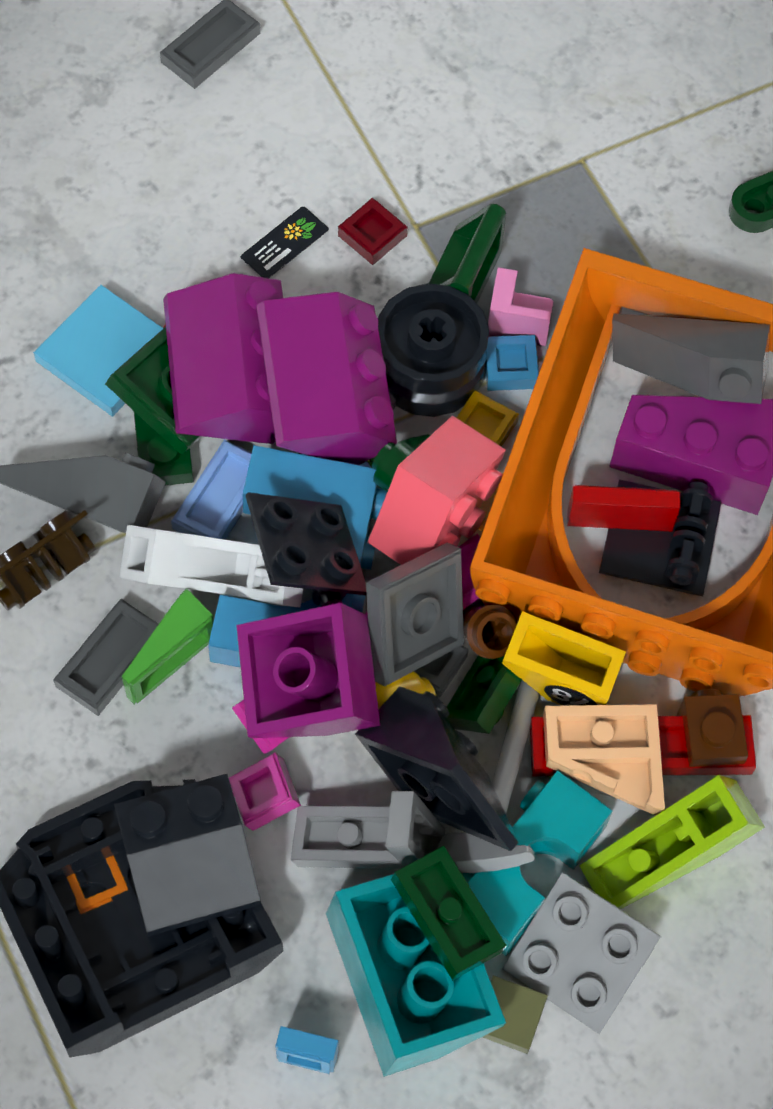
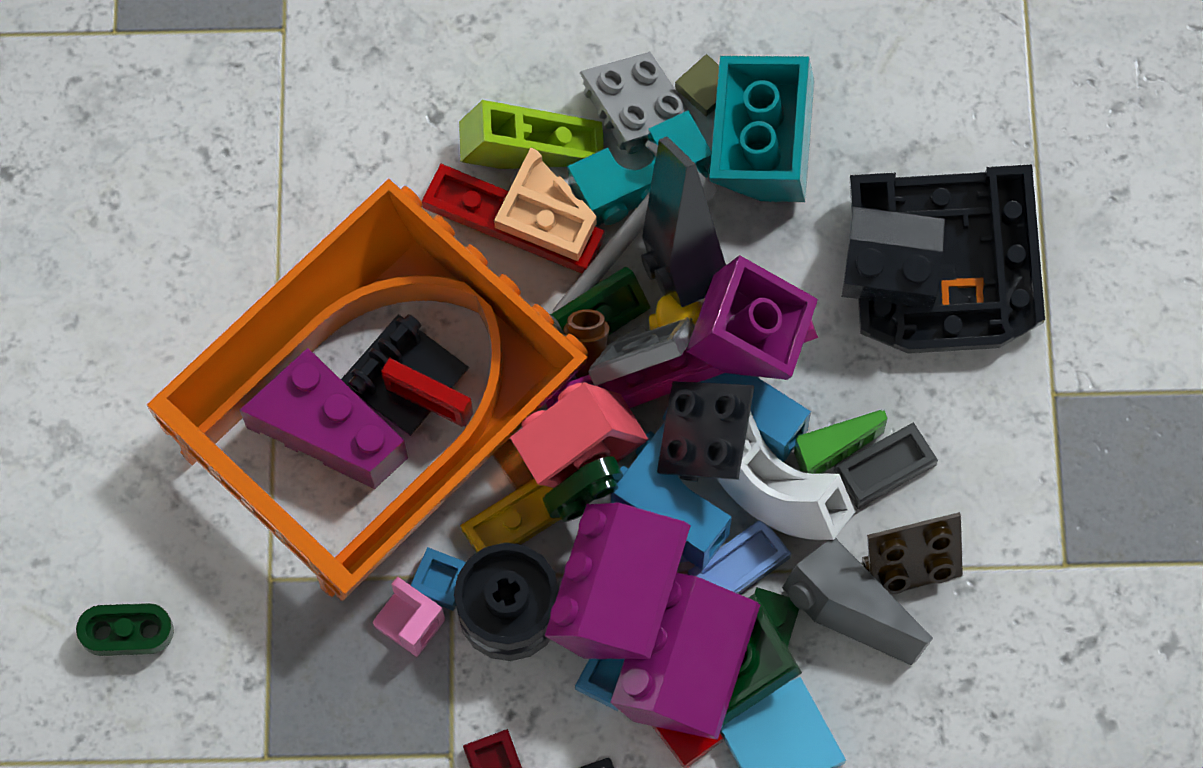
camera: 150 degrees left, 5 degrees up
dark pink tile [229,752,301,831] -> none
dark azure tile [275,1026,339,1074] -> none
light grey bracket [291,791,445,869] -> none
dark green plate [391,846,507,981] -> none
dark green tile [429,204,506,304] -> none
yellow slope [502,611,626,706] -> none
dark grey slope [612,313,770,404] -> none
reddish brown bracket [677,689,748,767] -> none

